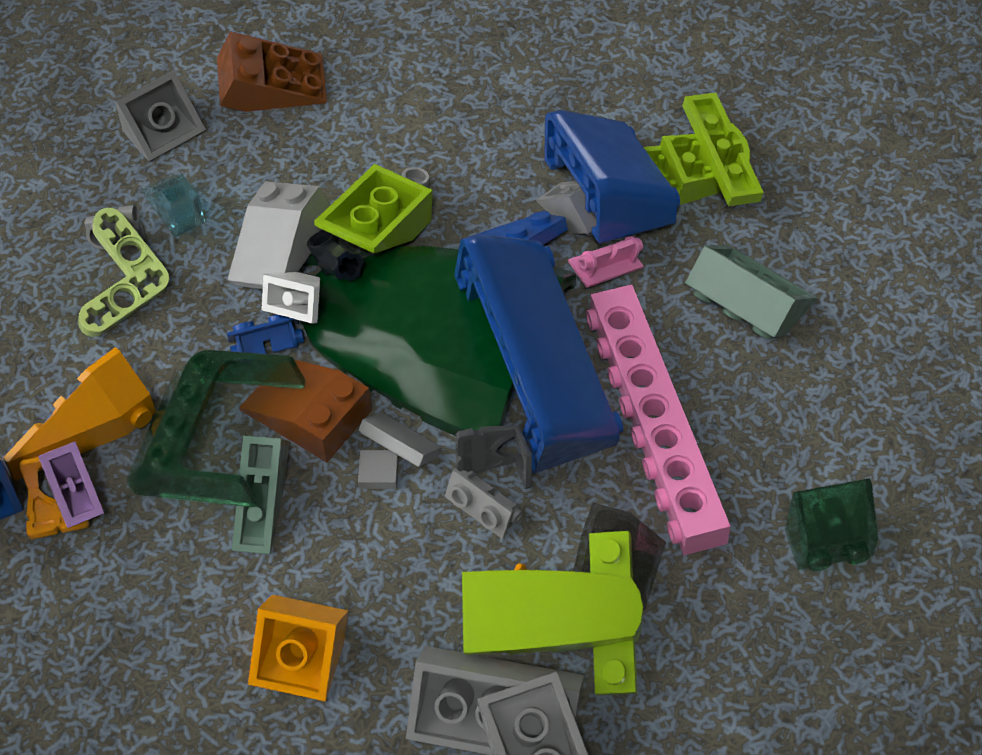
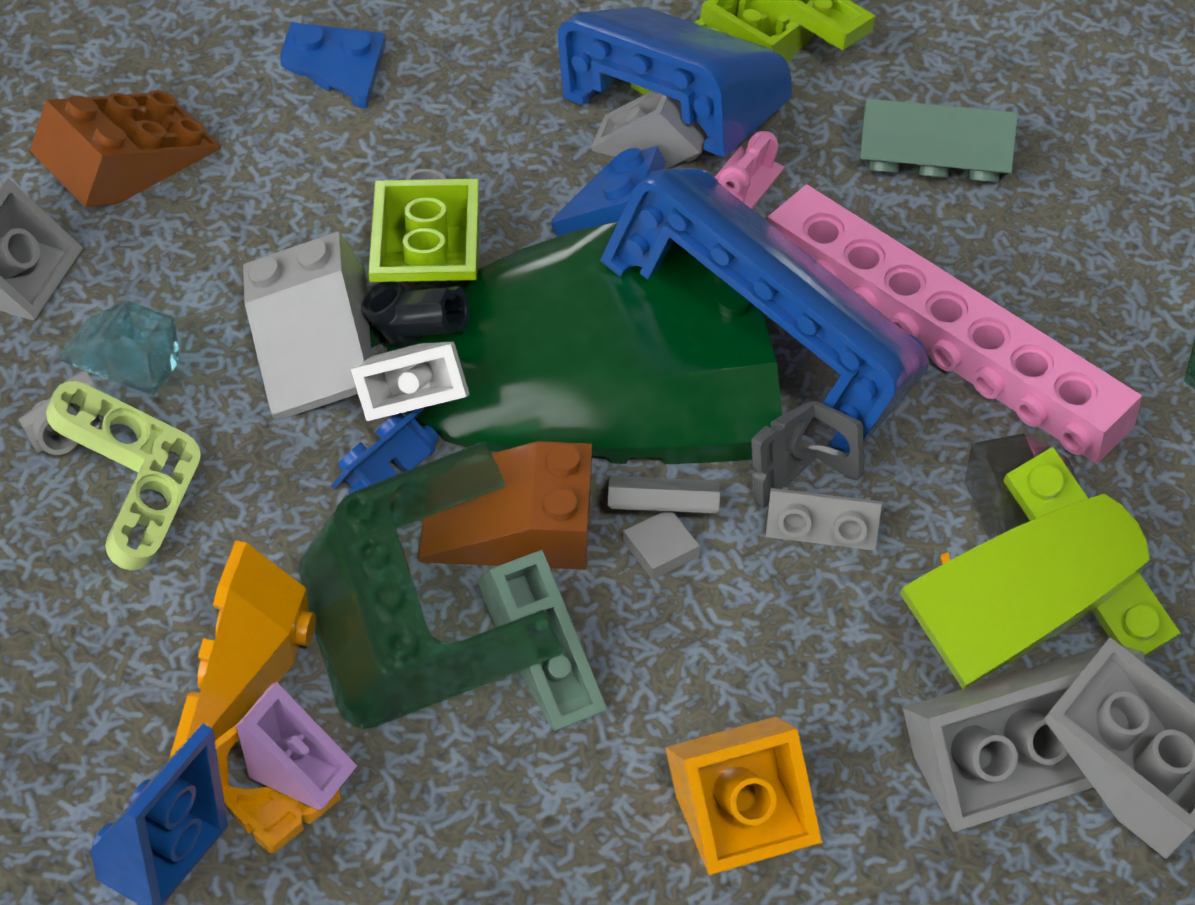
camera: 35 degrees left, 5 degrees down
none -> blue wing [280,22,386,109]

